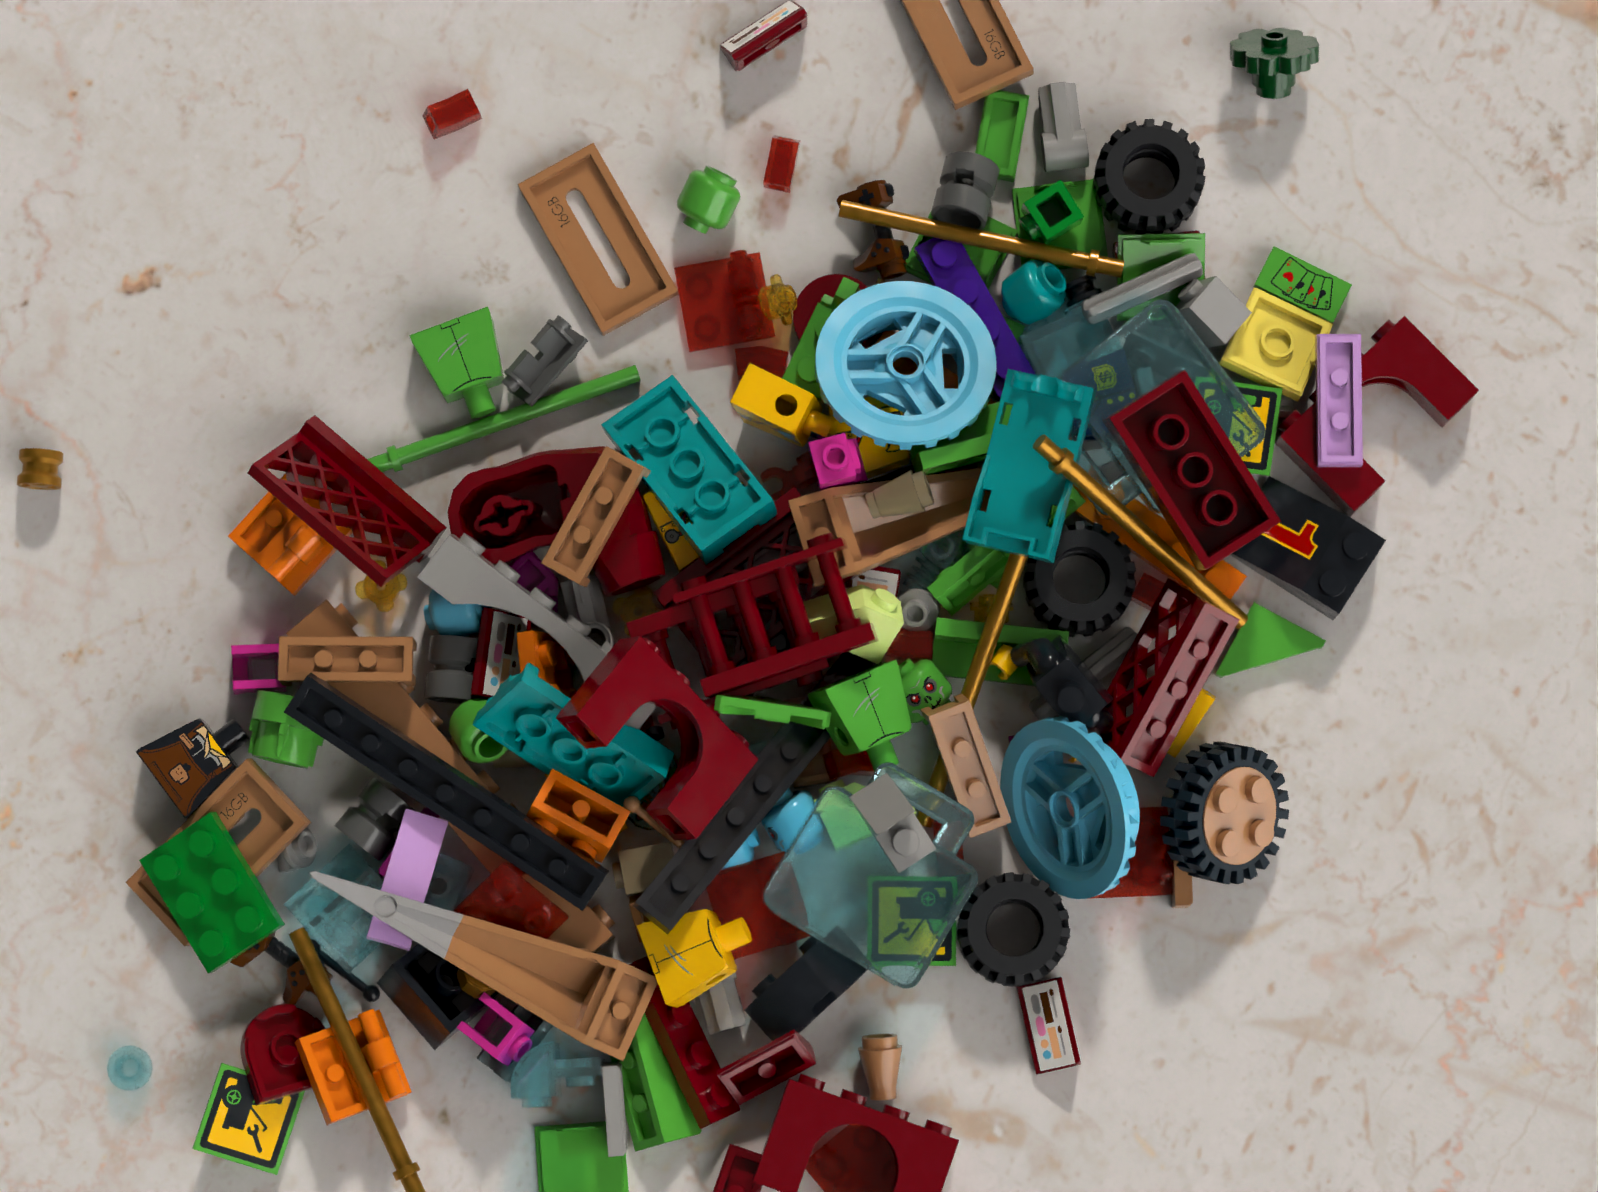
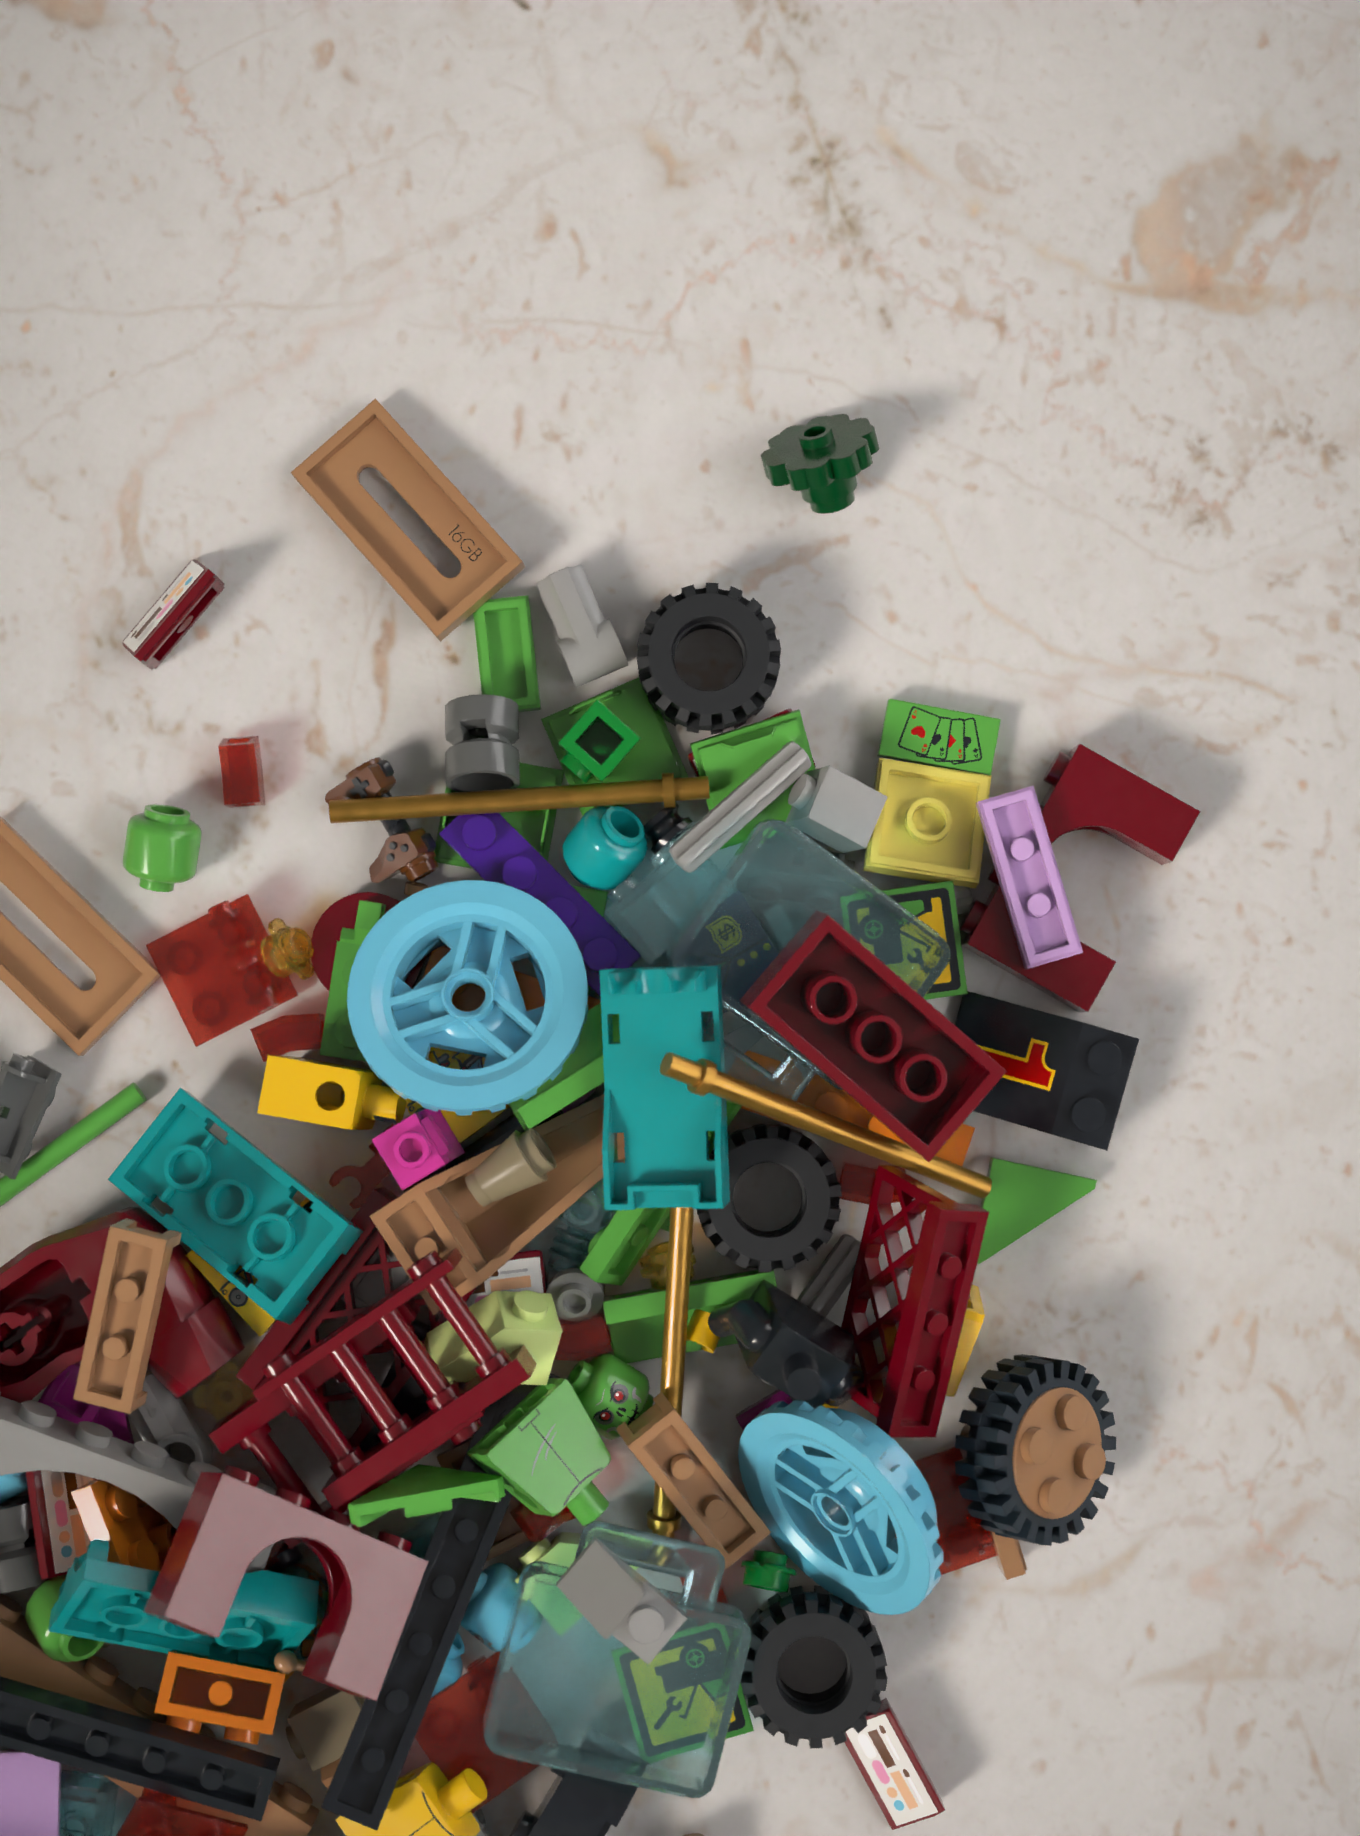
camera: 20 degrees left, 5 degrees up
none -> green plate [741,1550,797,1593]

